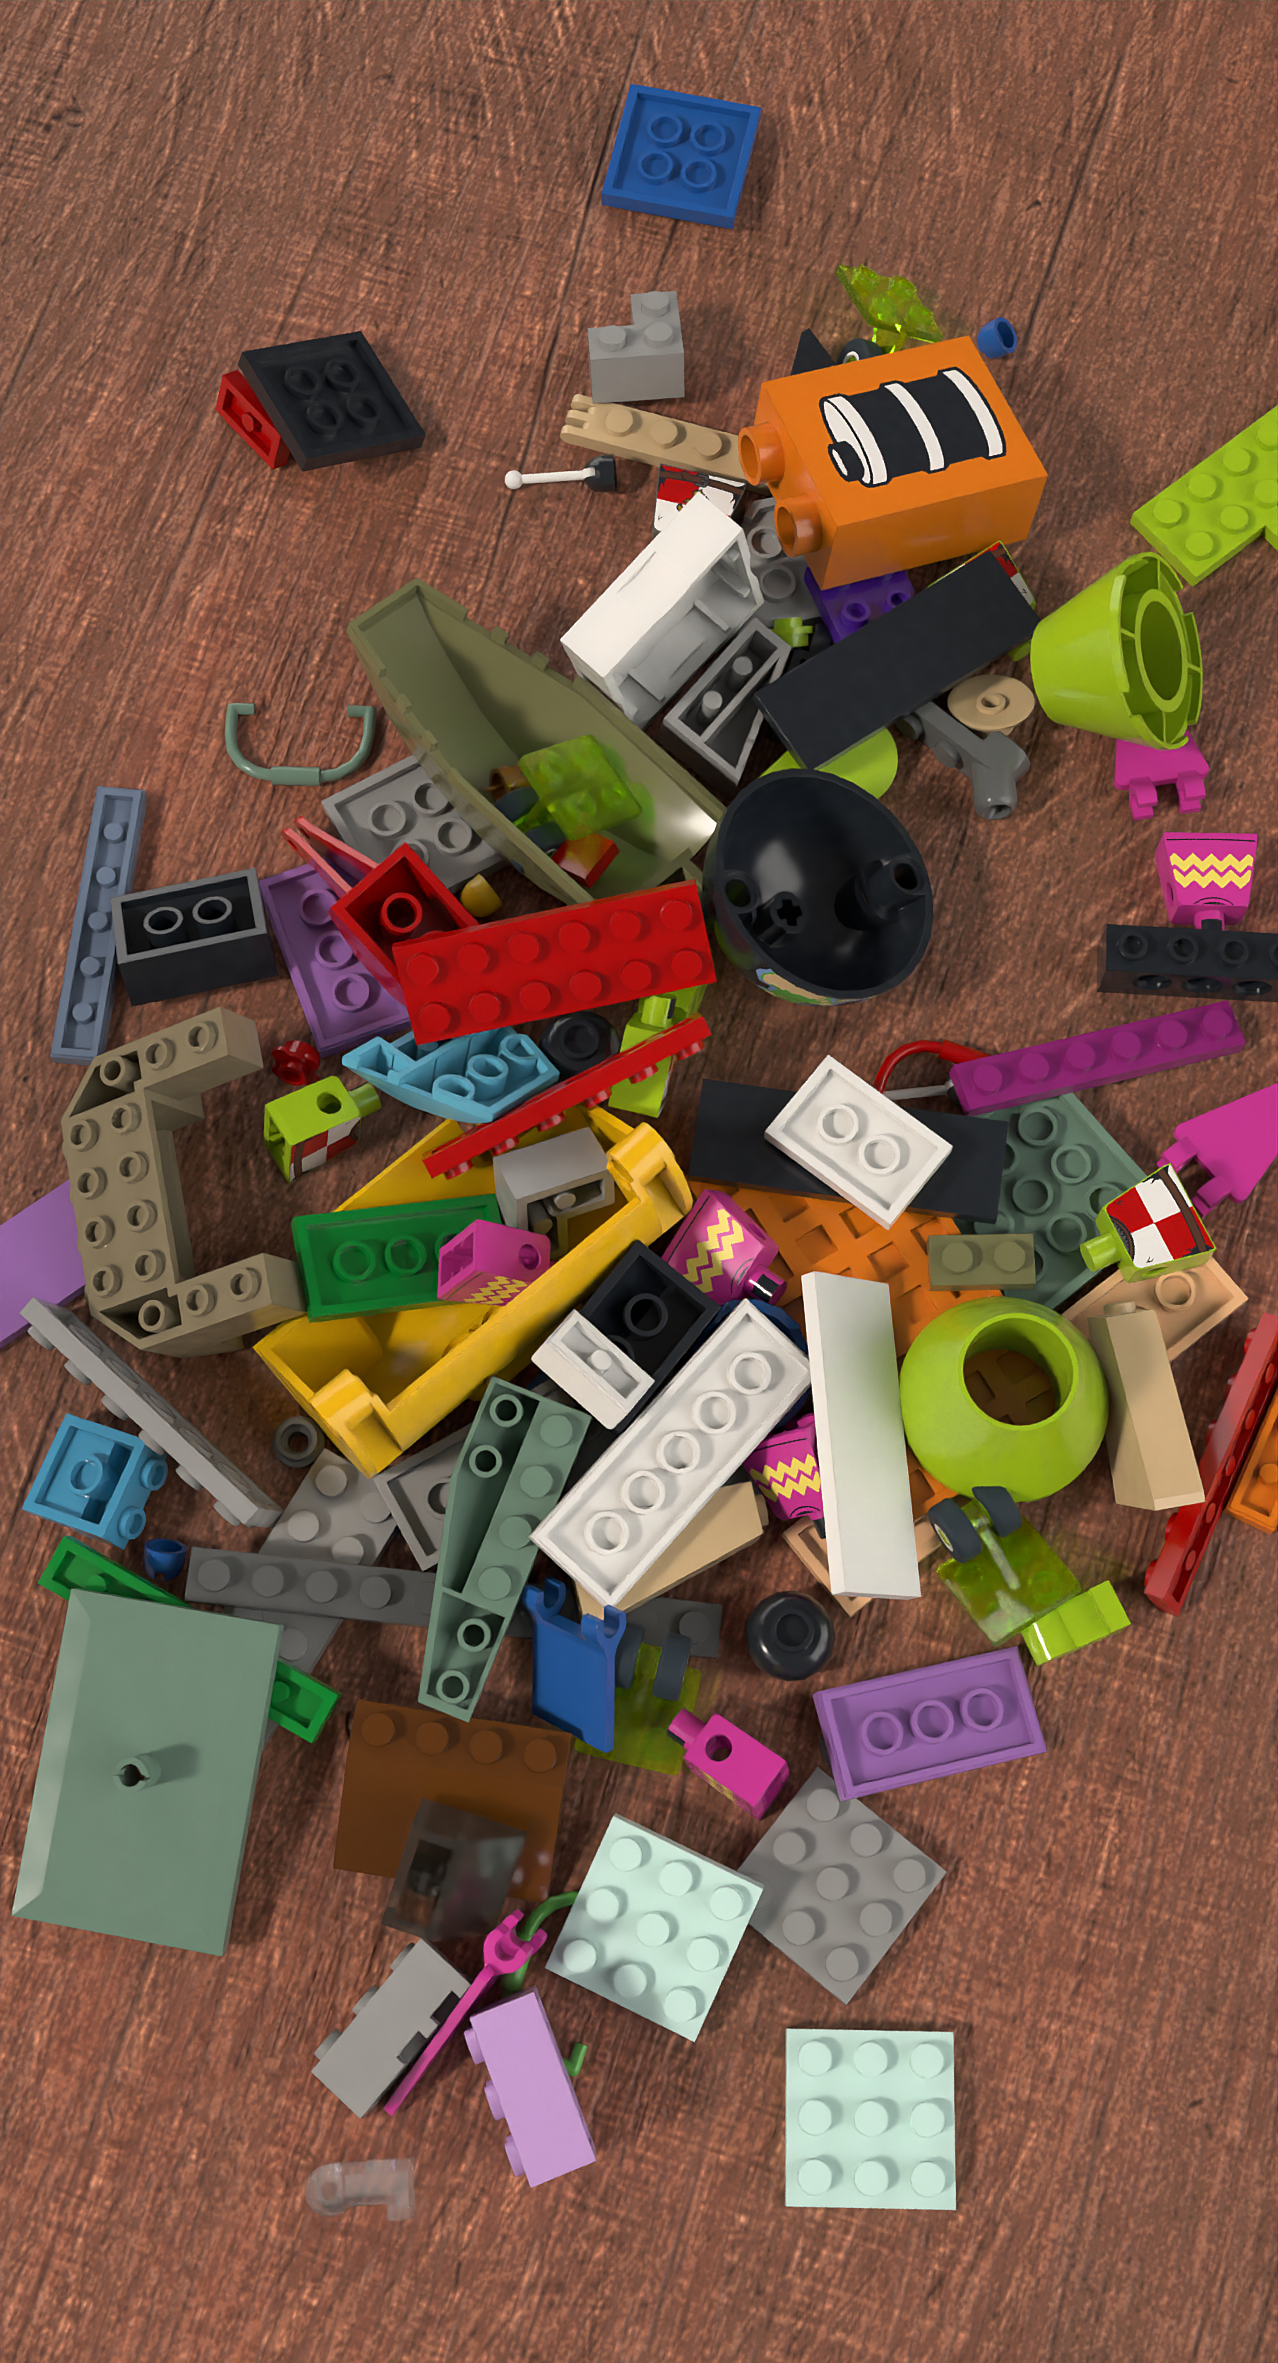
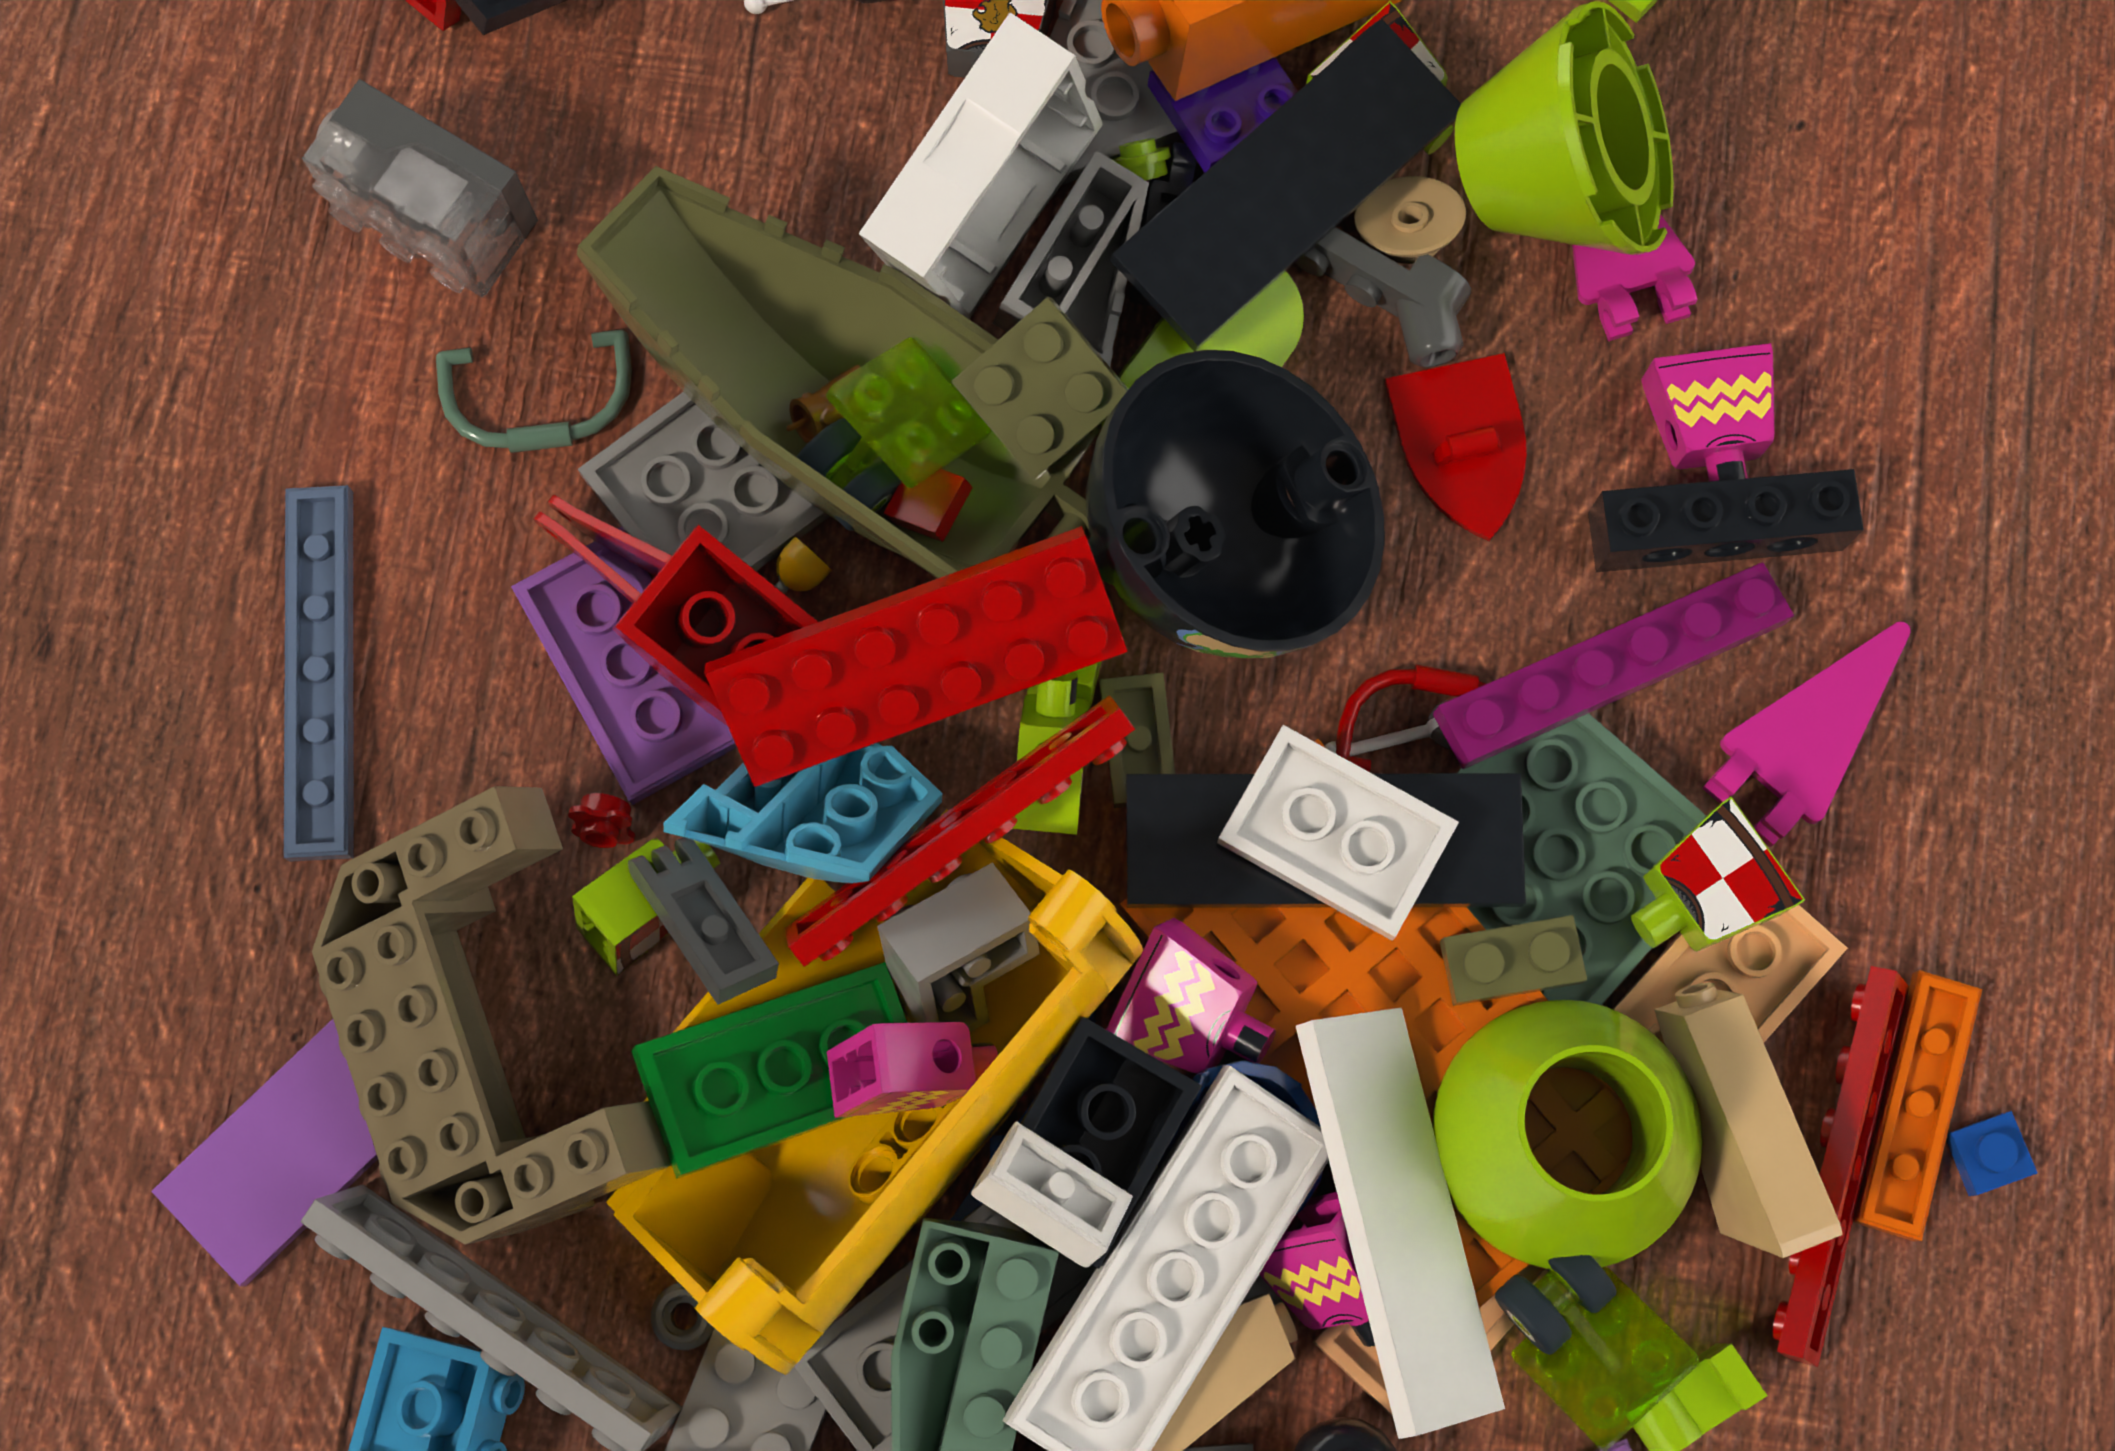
camera: 10 degrees left, 5 degrees up
black slope [110,868,278,1007] -> none
black piece [539,1010,622,1086] -> none
none -> clear piece [302,79,538,298]
none -> dark grey hinge [628,837,779,1005]
none -> olive plate [951,297,1129,480]
none -> olive plate [1100,673,1175,808]
none -> red shield [1384,353,1527,542]

